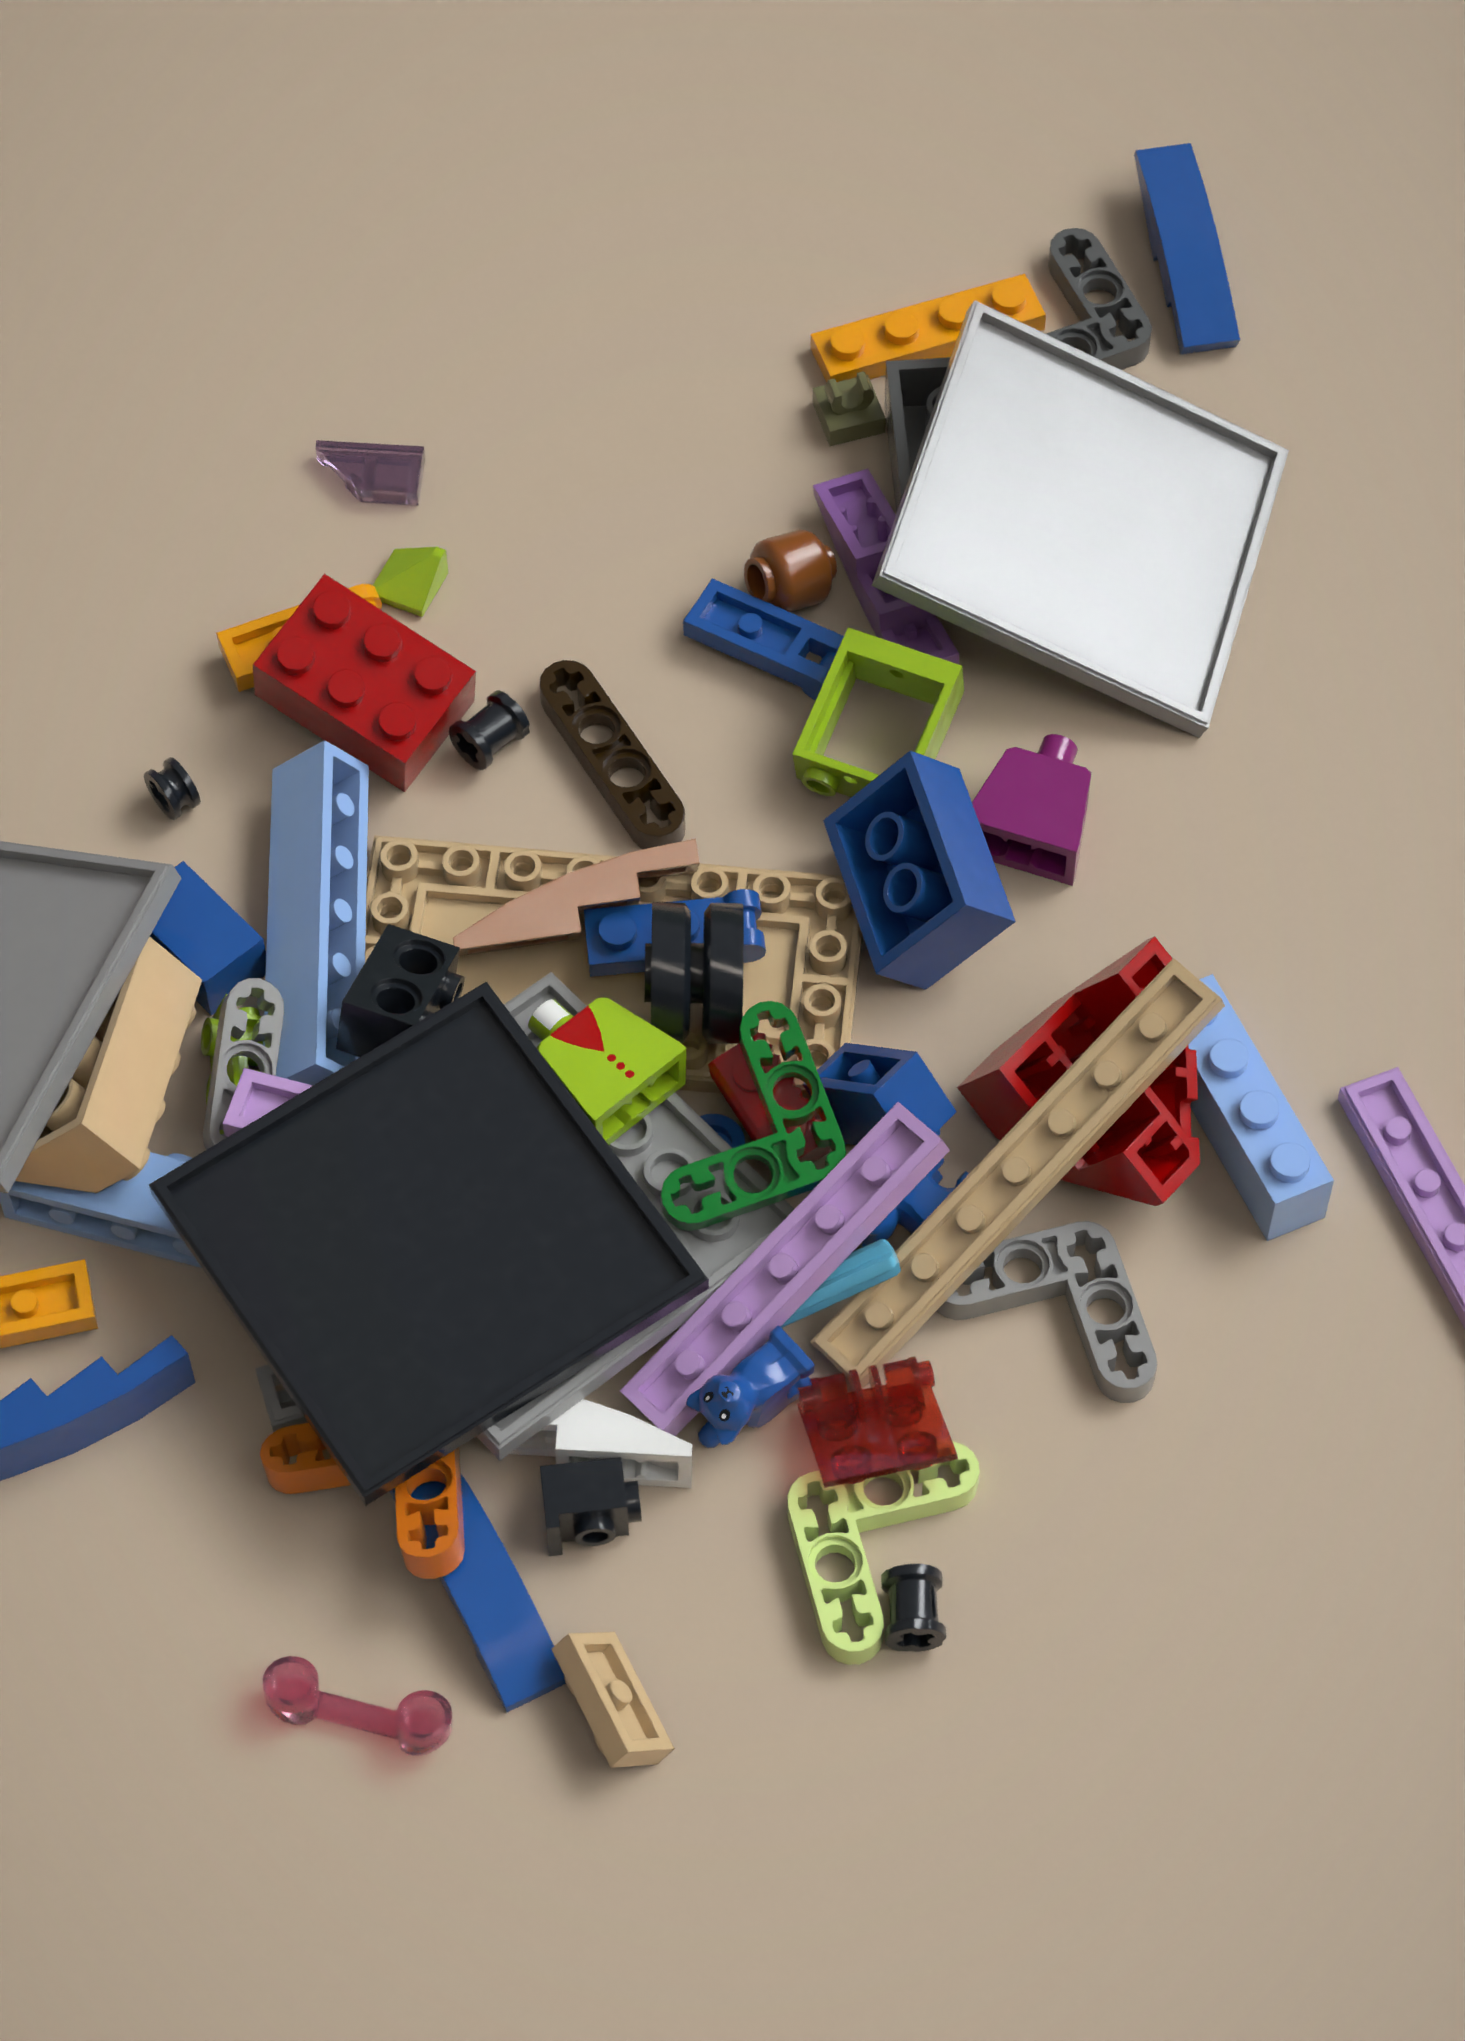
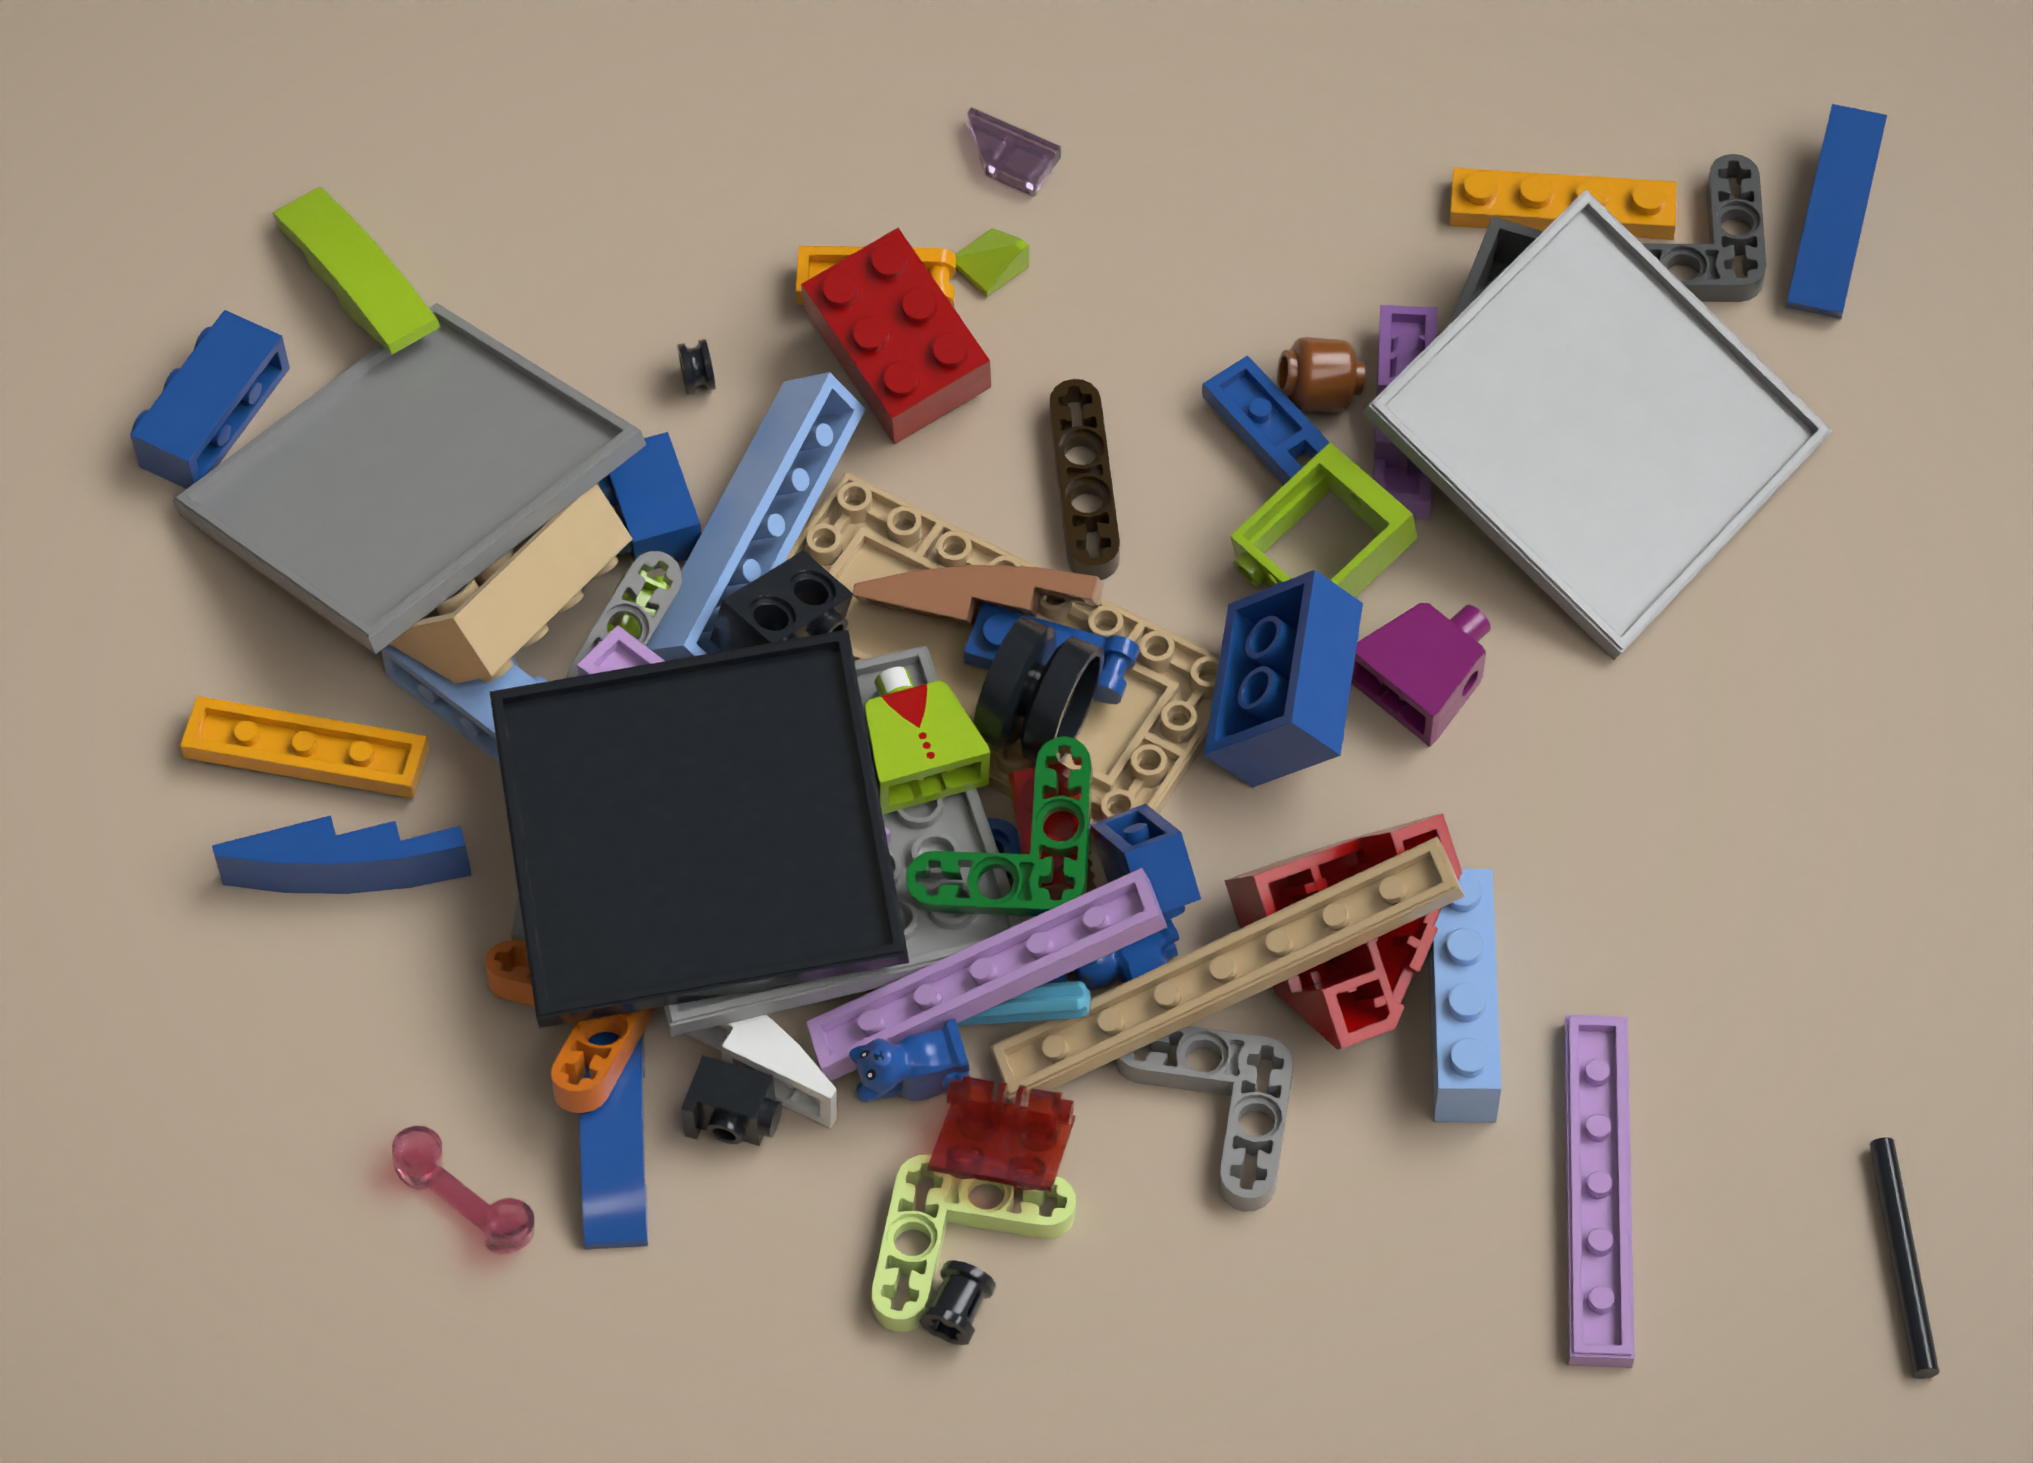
camera: 25 degrees right, 0 degrees up
black bush [448,690,530,770] -> none
tan plate [551,1632,675,1768] -> none
olive tile [812,371,886,446] -> none

